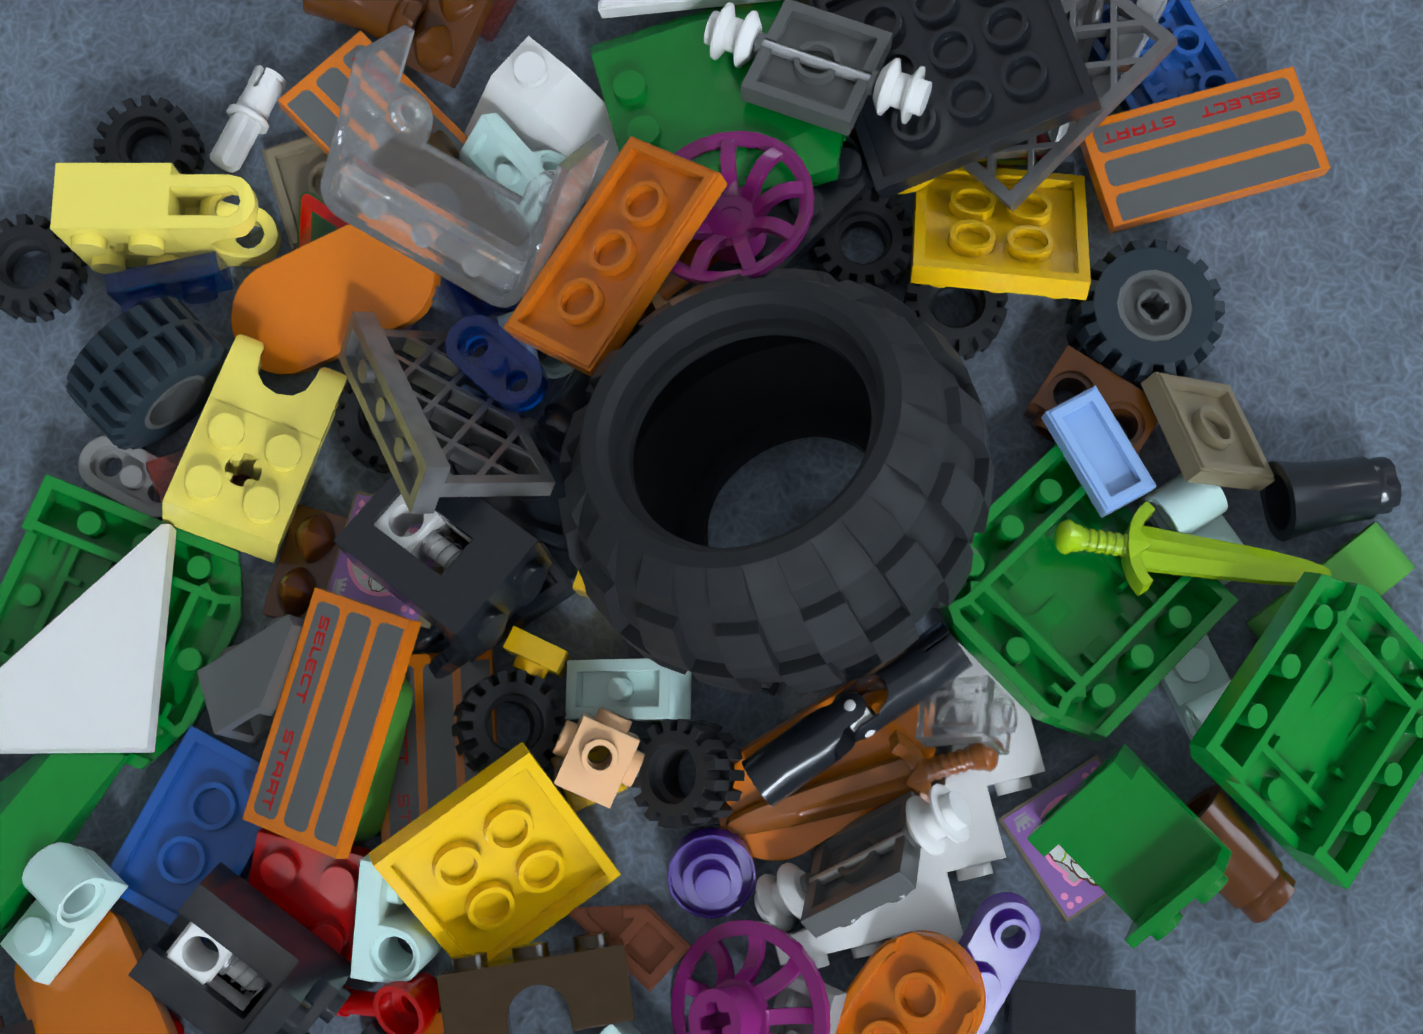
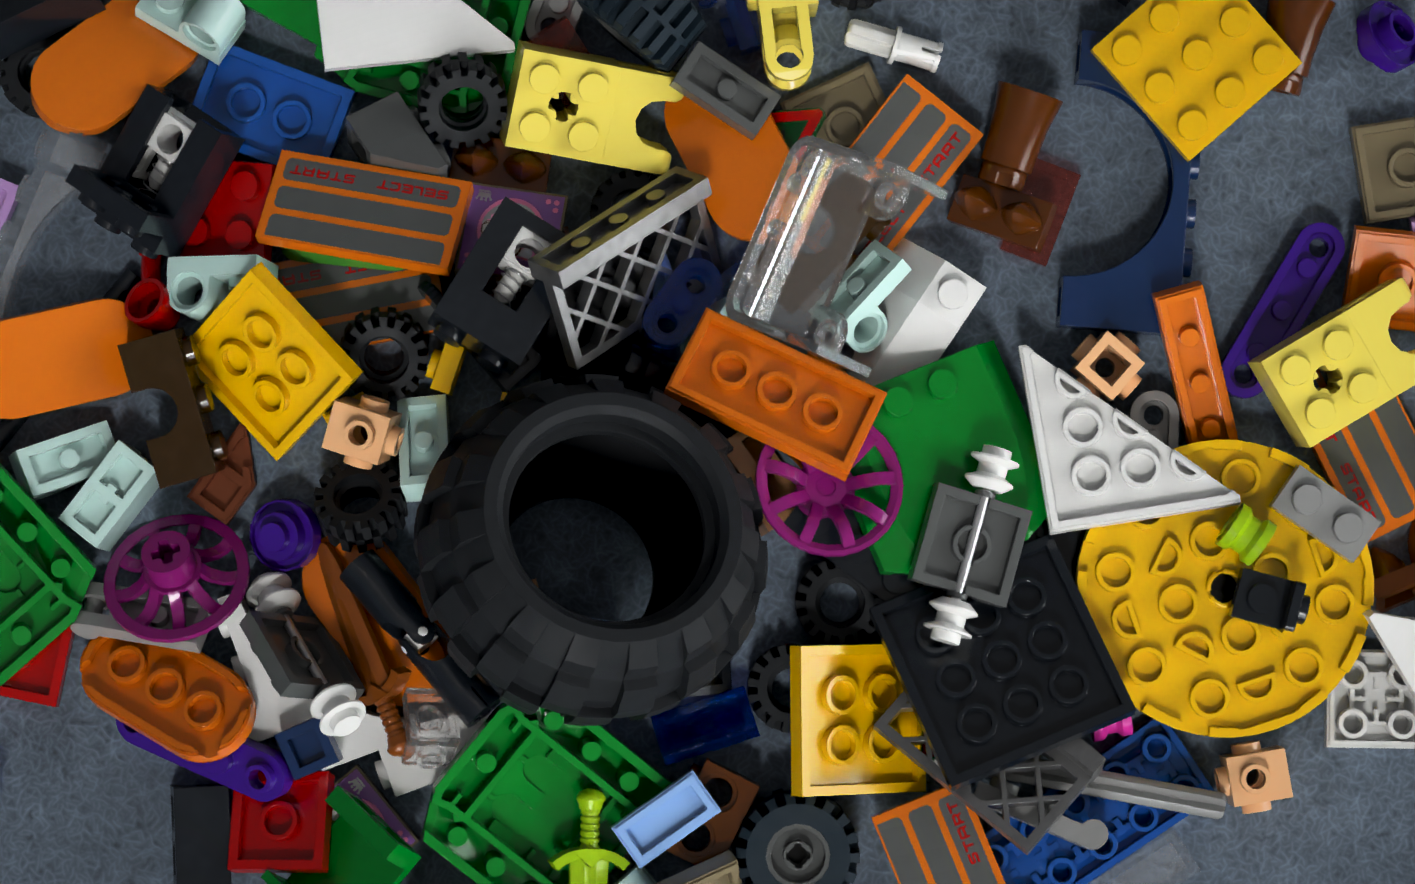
camera: 80 degrees right, 10 degrees up
none -> red plate [227,771,335,873]
none -> dark blue plate [274,717,344,781]
none -> black tyre [417,52,508,148]
none -> clear blue plate [650,686,760,765]
none -> dark grey plate [669,41,781,140]

